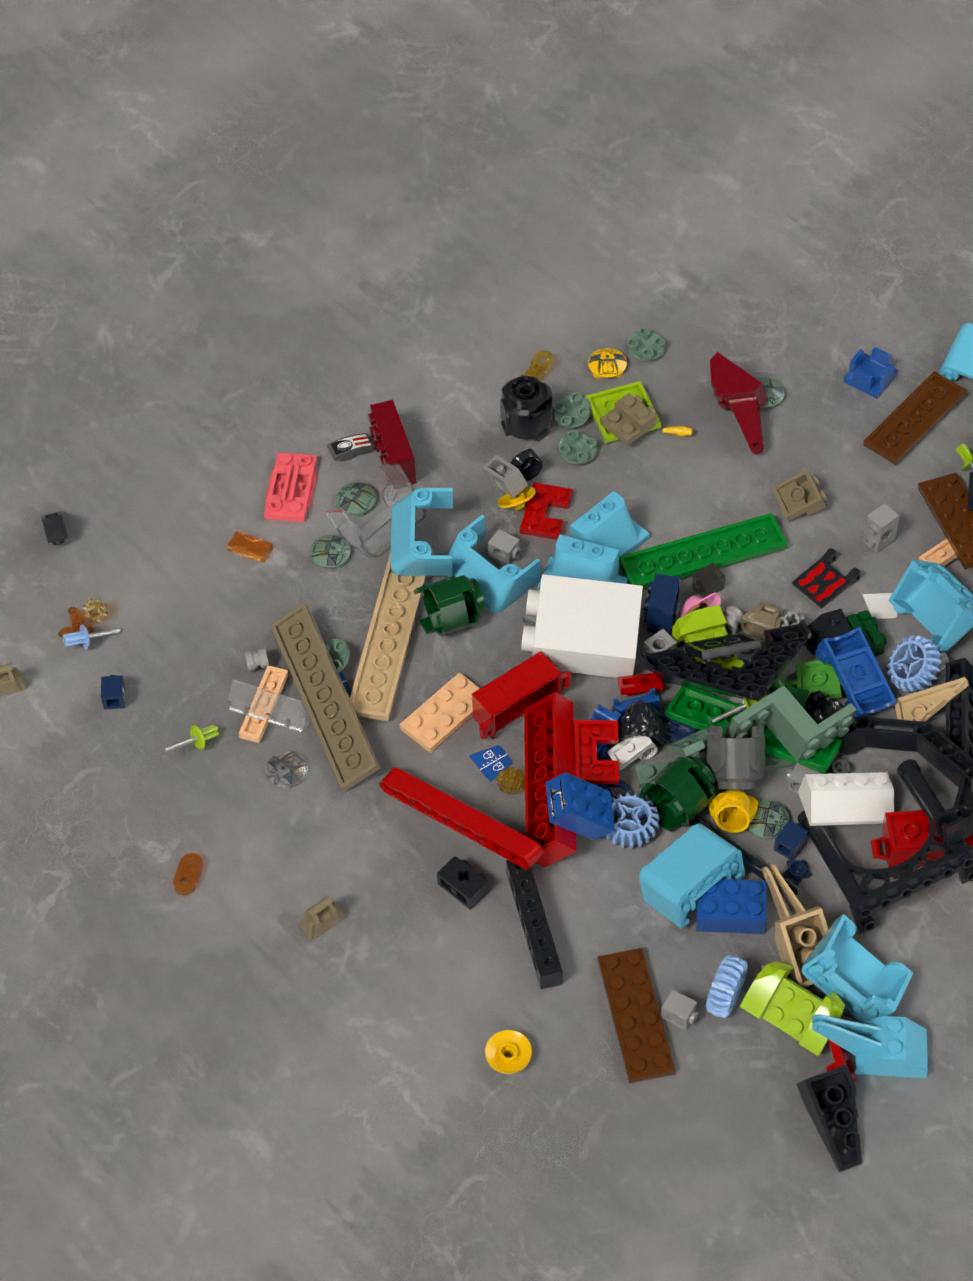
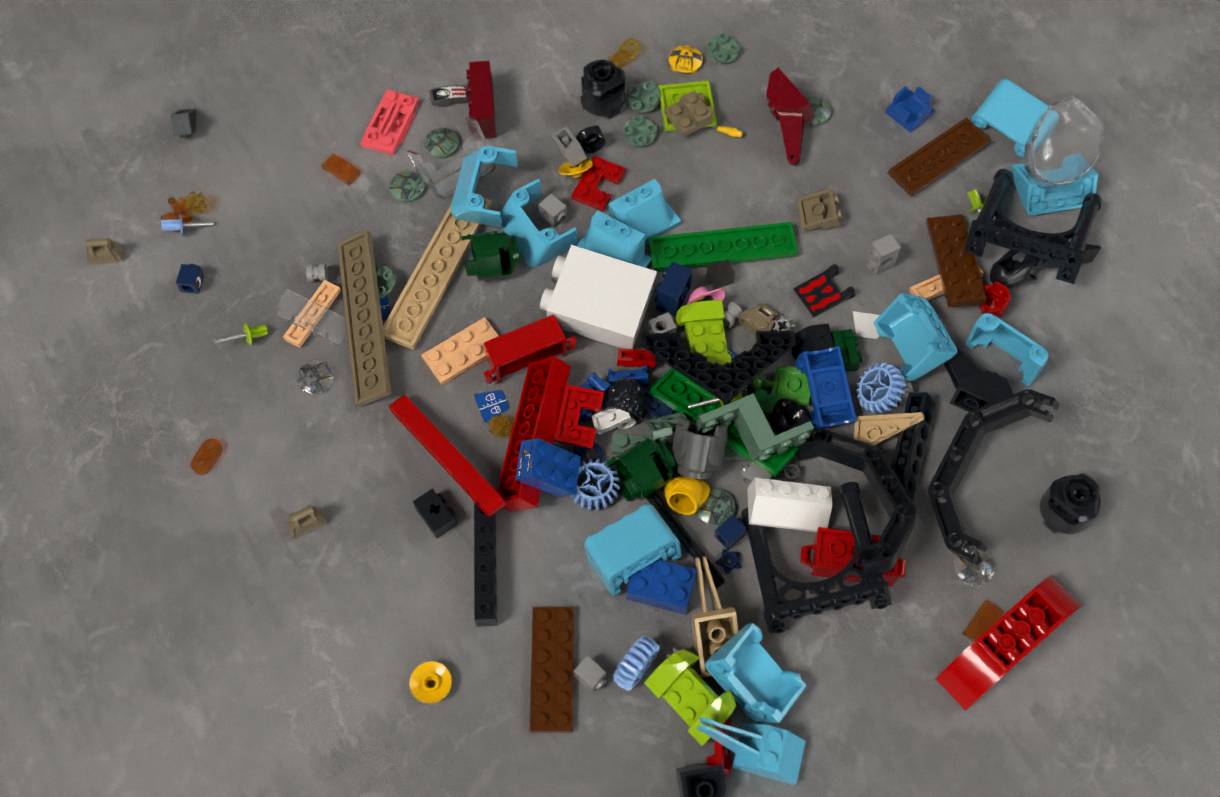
camera: 10 degrees right, 10 degrees up
black plate [684,632,761,662] -> none

